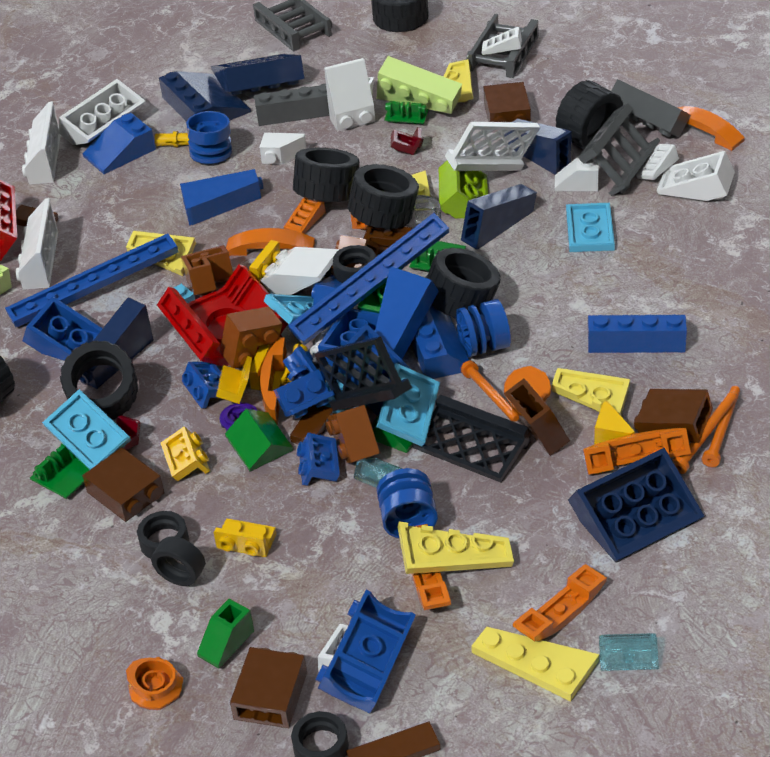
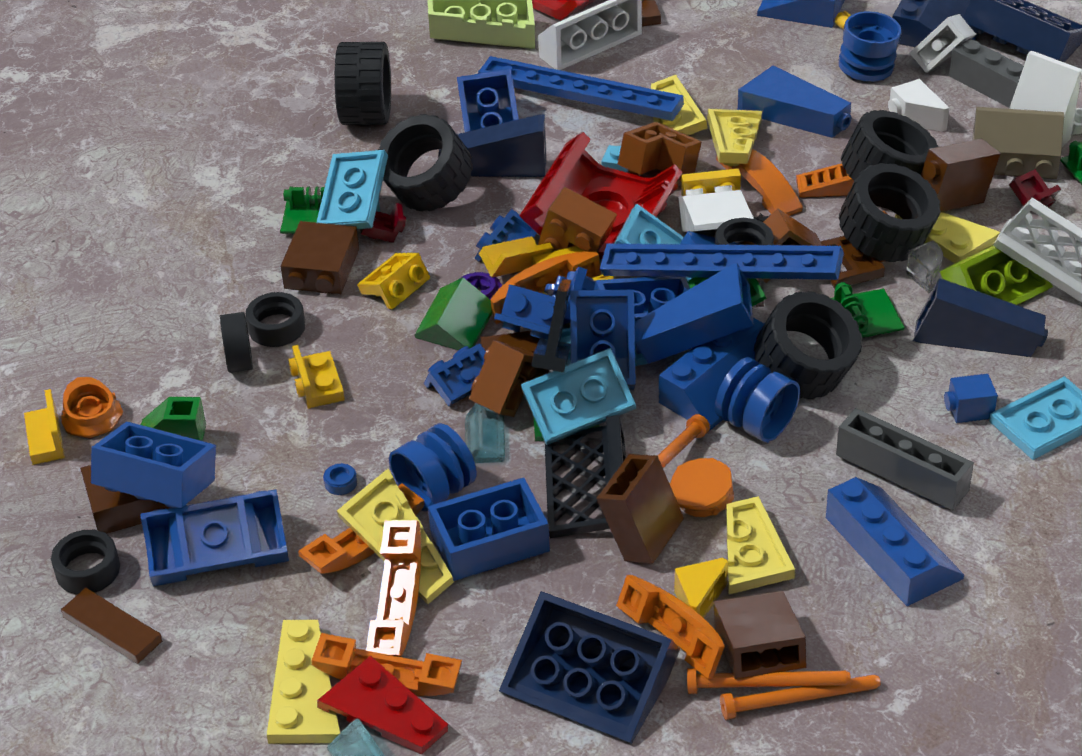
camera: 55 degrees right, 0 degrees up
none -> yellow panel [24,389,65,465]
none -> blue brick [91,422,216,508]
none -> red wing [317,655,448,755]
none -> blue tile [323,463,357,495]
none -> slope [366,520,421,657]
none -> blue brick [428,477,550,581]
none -> light yellow wing [707,109,763,166]
none -> dark grey brick [836,408,974,510]
none -> white slope [910,14,976,73]
none -> reddish brown brick [921,139,1001,212]
none -> blue brick [944,373,998,423]
none -> dark tan slope [972,107,1064,179]

